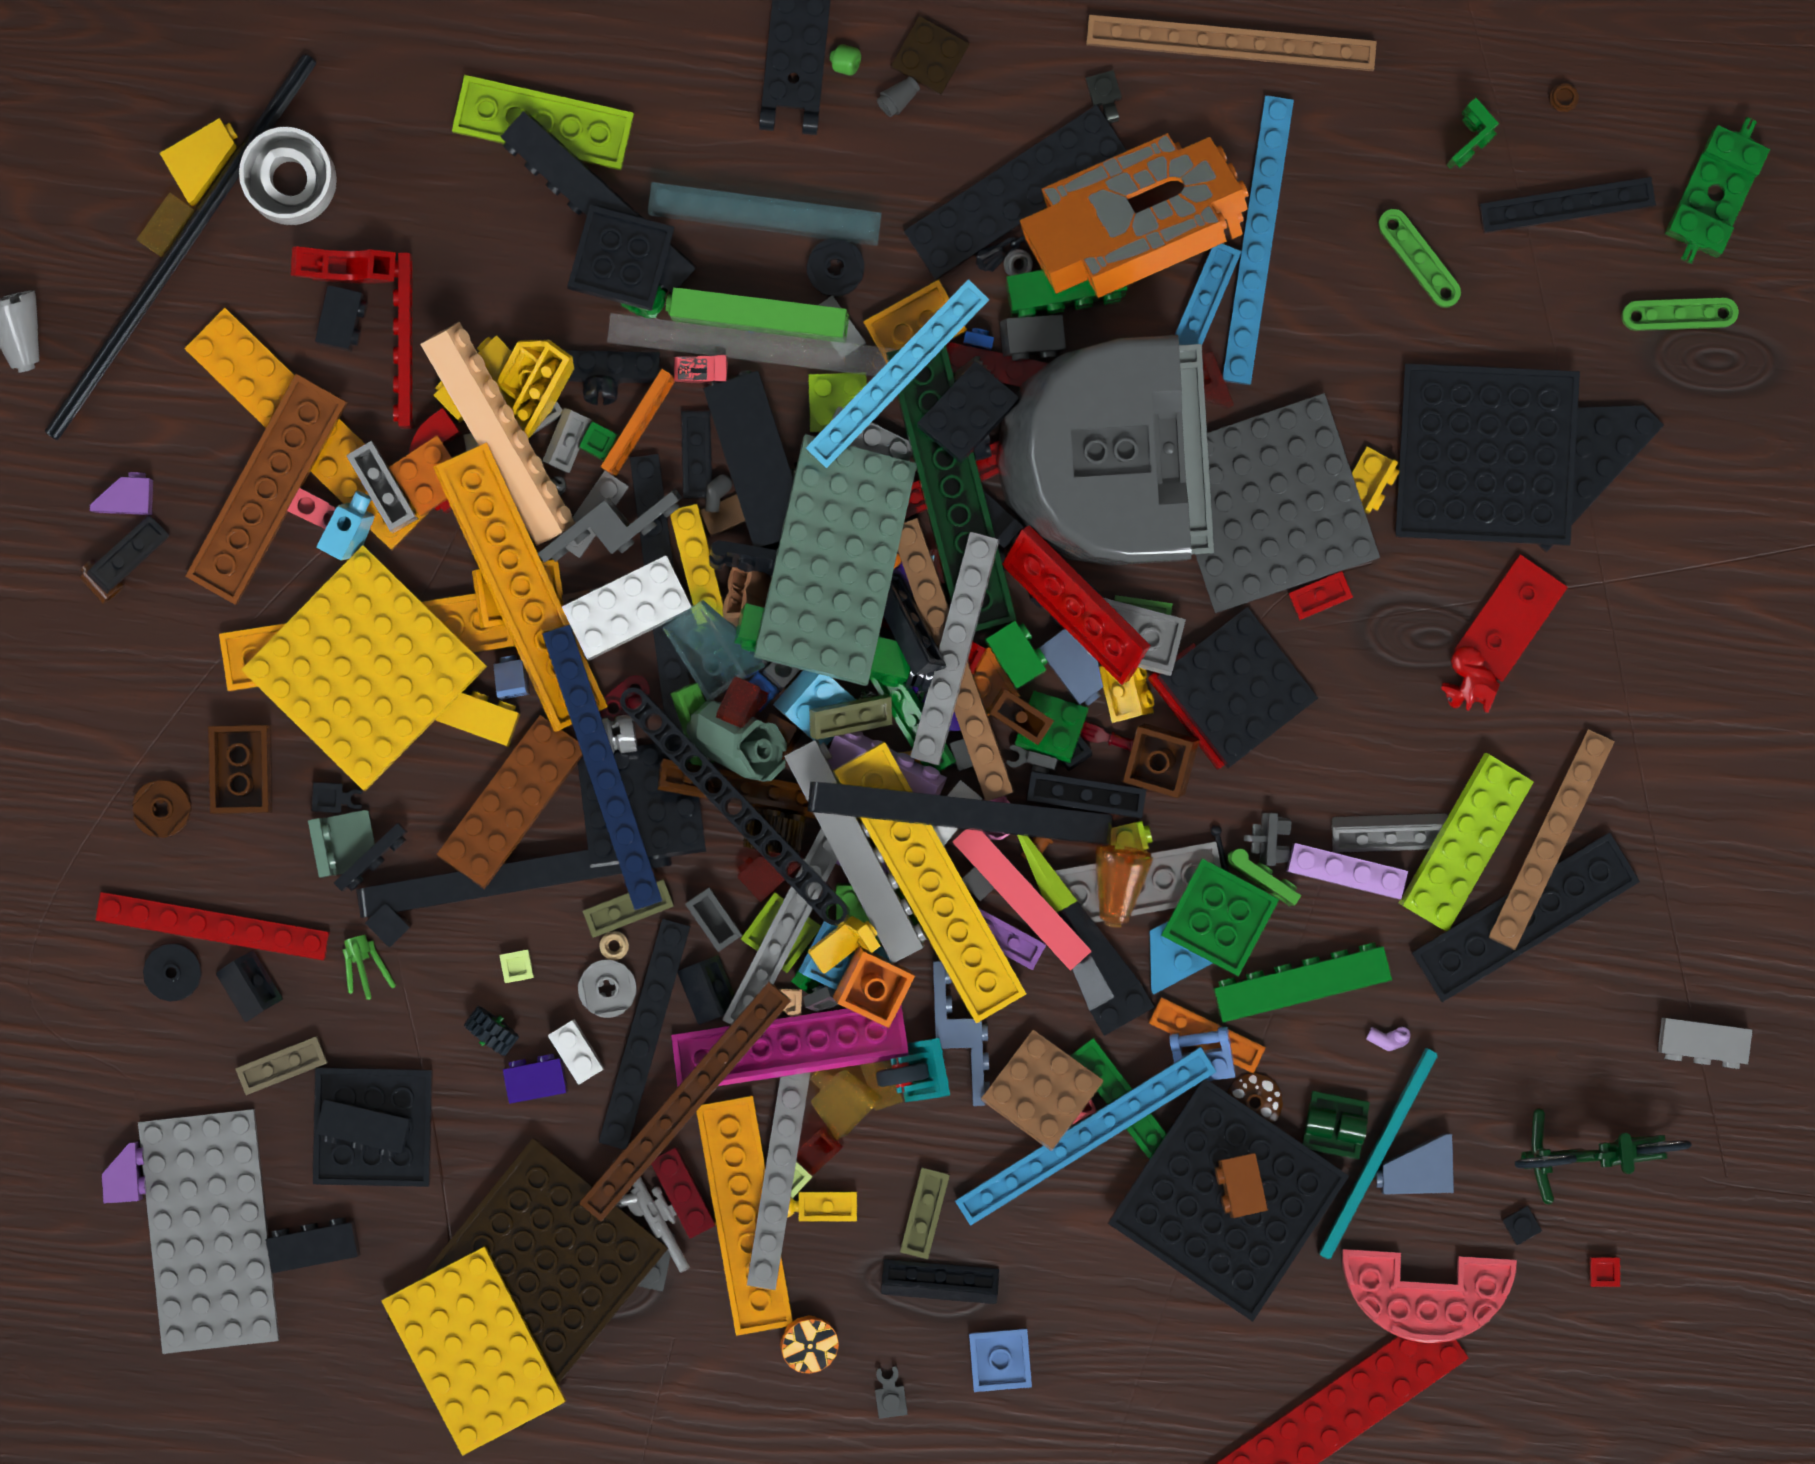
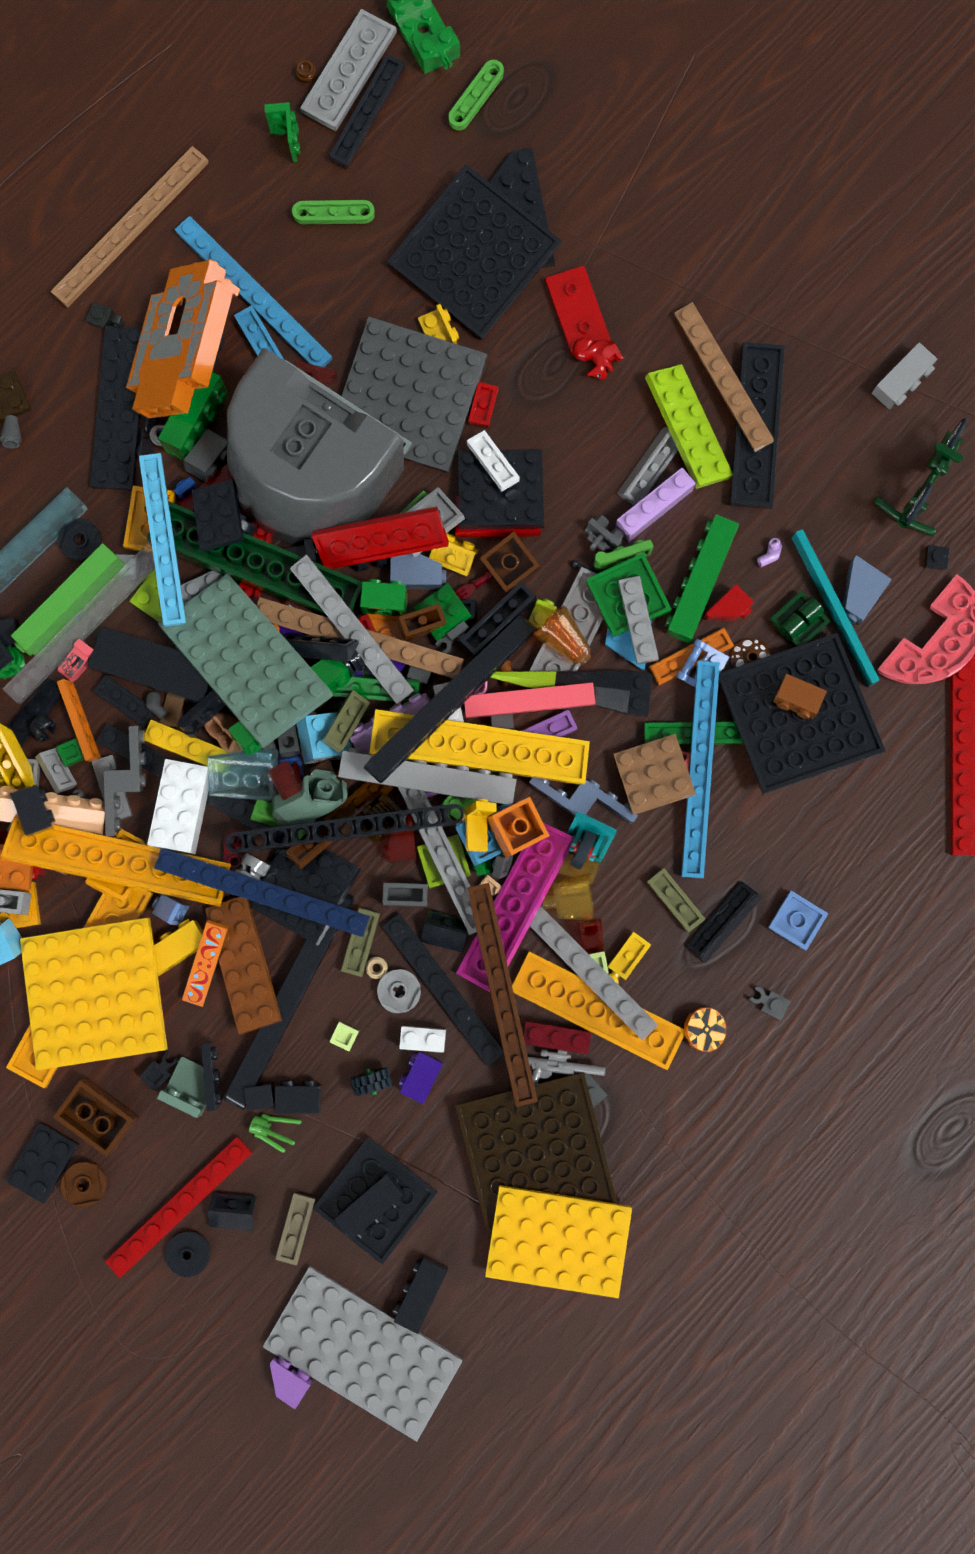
camera: 50 degrees left, 5 degrees down
none -> black plate [5,1122,80,1204]
none -> black brick [10,785,56,837]
none -> orange tile [182,920,229,1007]
none -> black brick [275,1080,322,1114]
none -> light grey plate [300,9,397,131]
none -> white plate [467,430,519,491]
none -> light grey plate [618,576,659,665]
none -> red slope [703,584,754,621]

